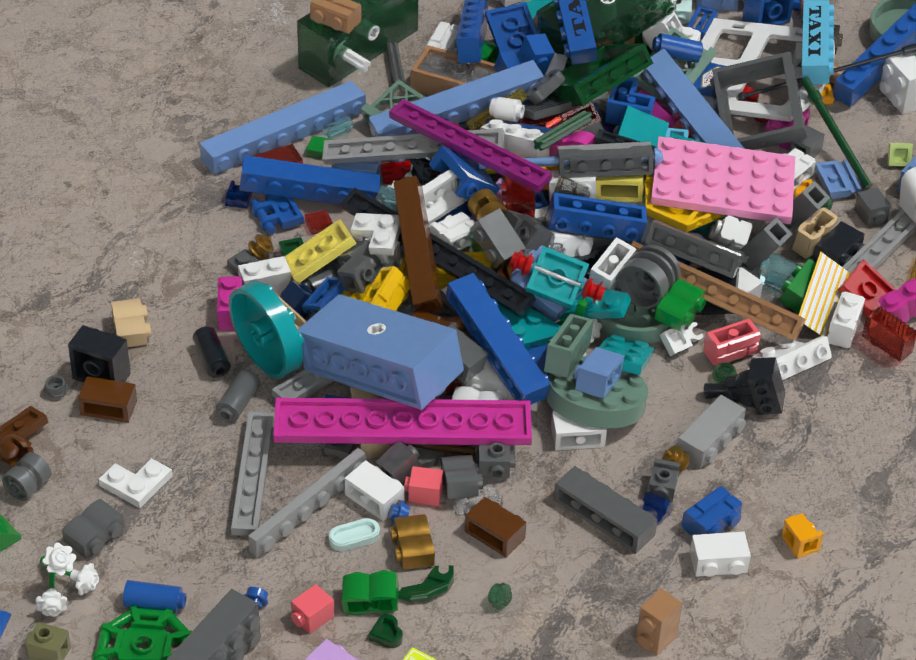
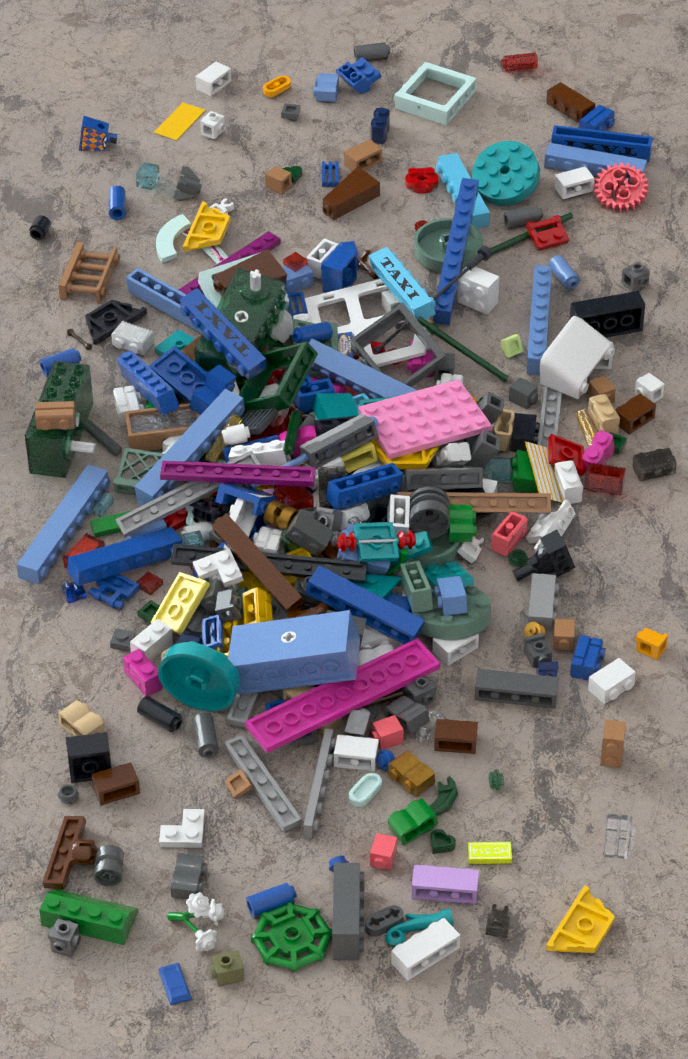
camera: 30 degrees left, 0 degrees up
pearl gold wheel [248,234,274,260] -> none
dark grey beam [526,69,565,104] -> none
medium blue plate [814,159,861,199] -> none
none -> medium nougat plate [224,769,253,799]
none -> medium nougat brick [553,618,575,651]

